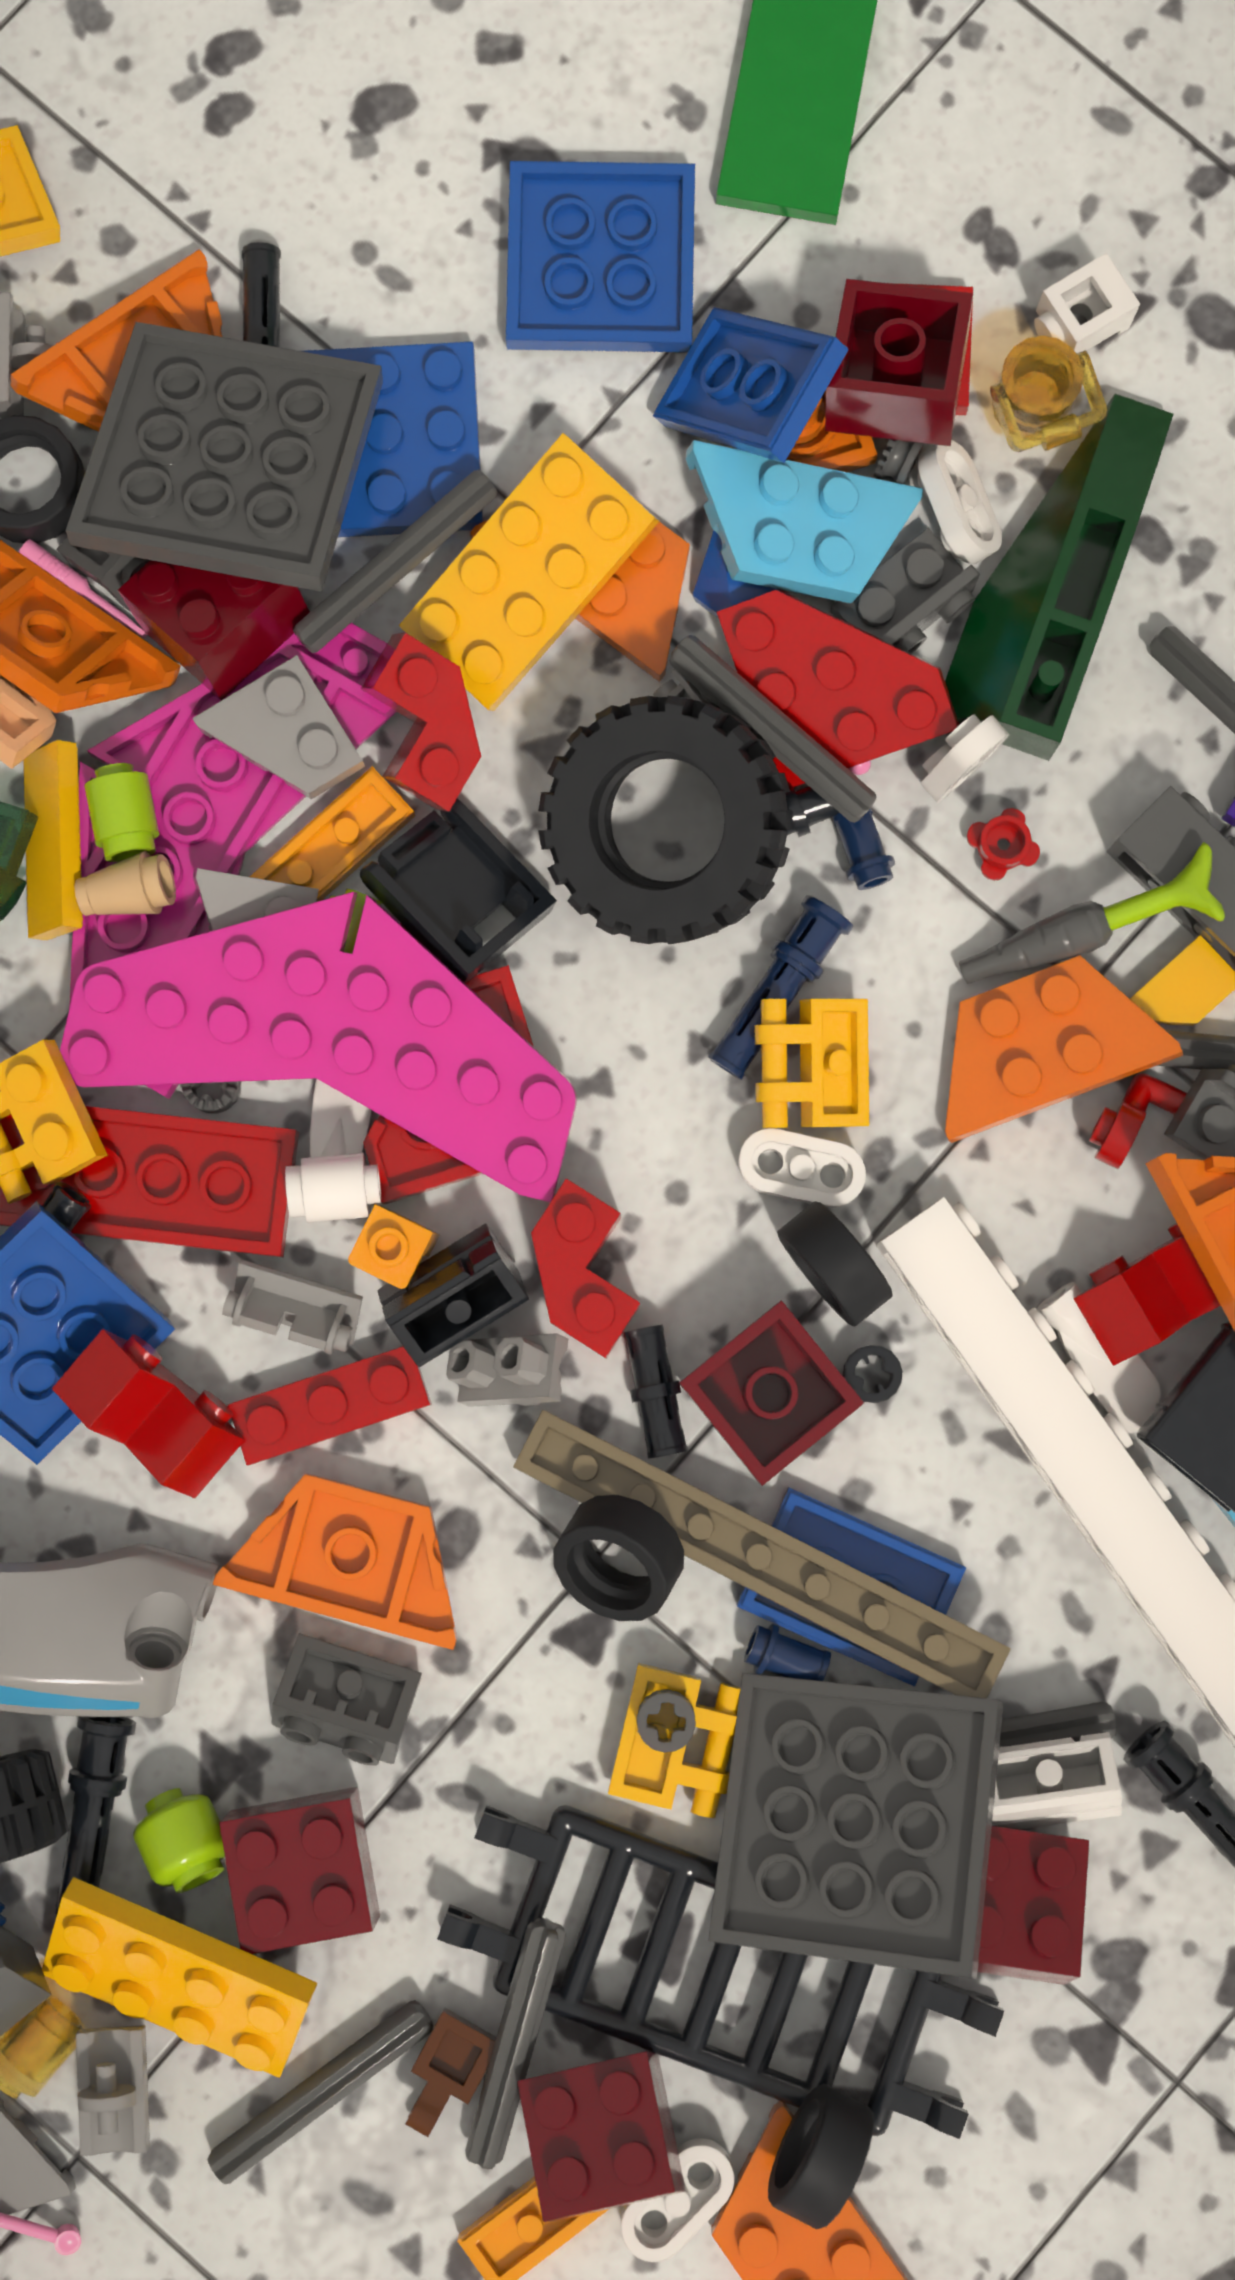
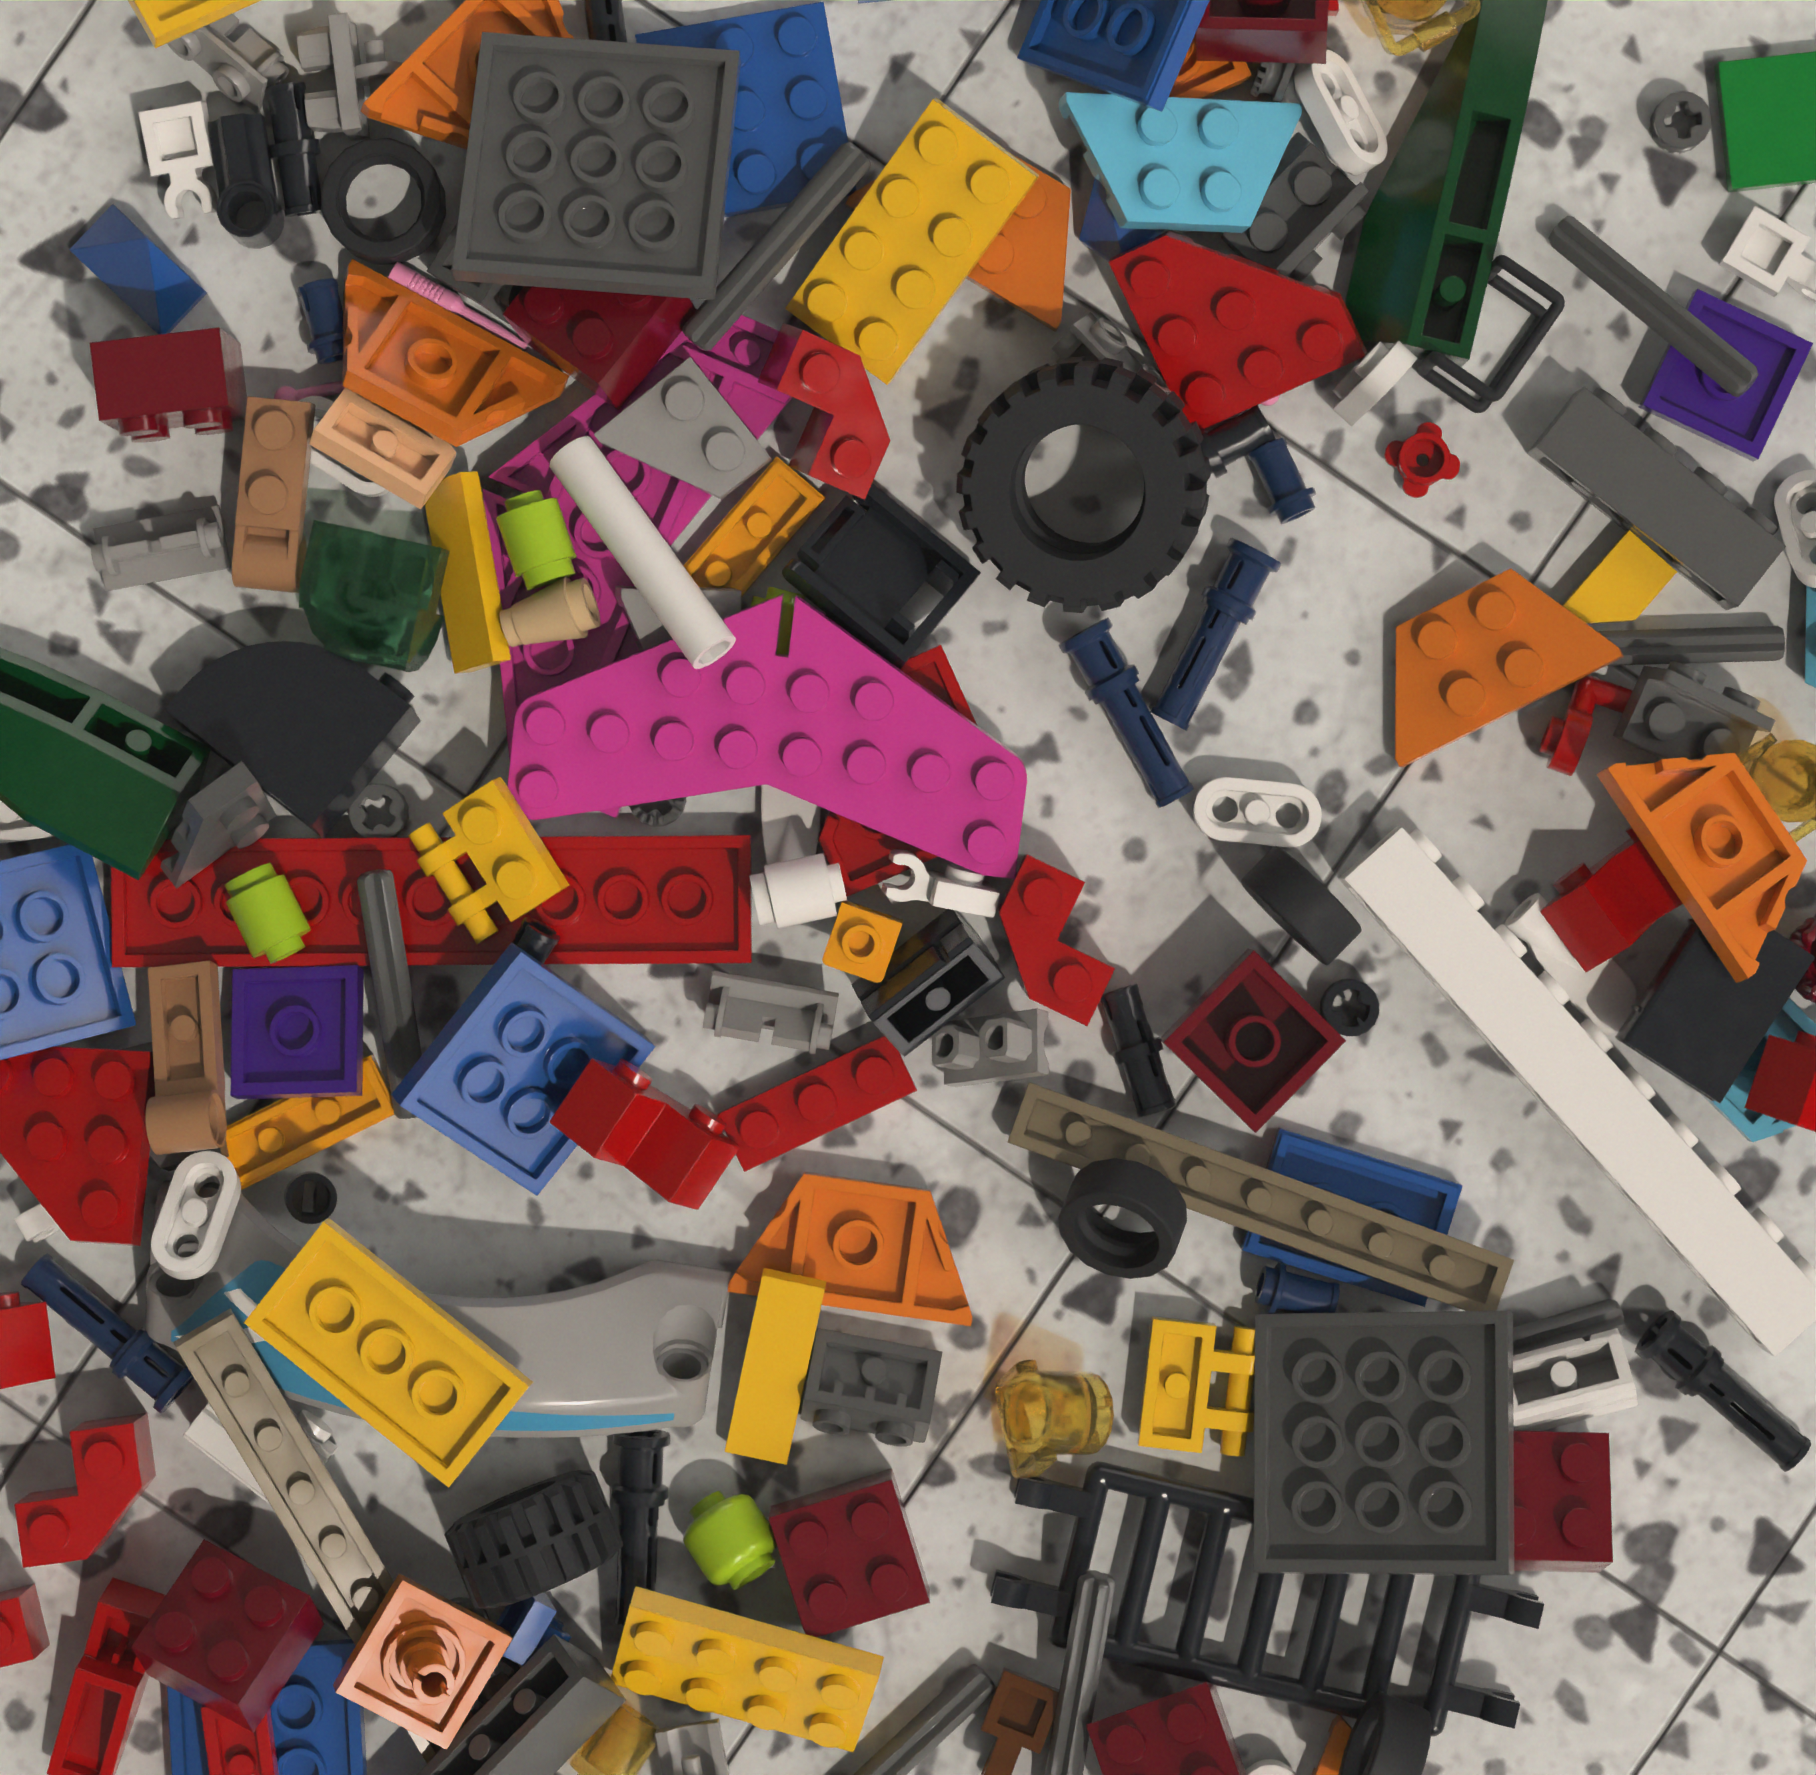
camera: 10 degrees left, 5 degrees up
dark grey bush [637,1689,696,1753] -> none
dark grey axle [669,635,877,823] -> none
yellow plate [755,999,869,1128] -> none
piece [959,842,1225,984] -> none
none -> white piece [549,436,736,669]
none -> yellow tile [725,1268,826,1465]
none -> white plate [881,849,1000,918]
none -> clear yellow piece [995,1360,1114,1479]
none -> dark blue pin [1059,617,1194,808]
none -> black piece [1417,255,1565,413]

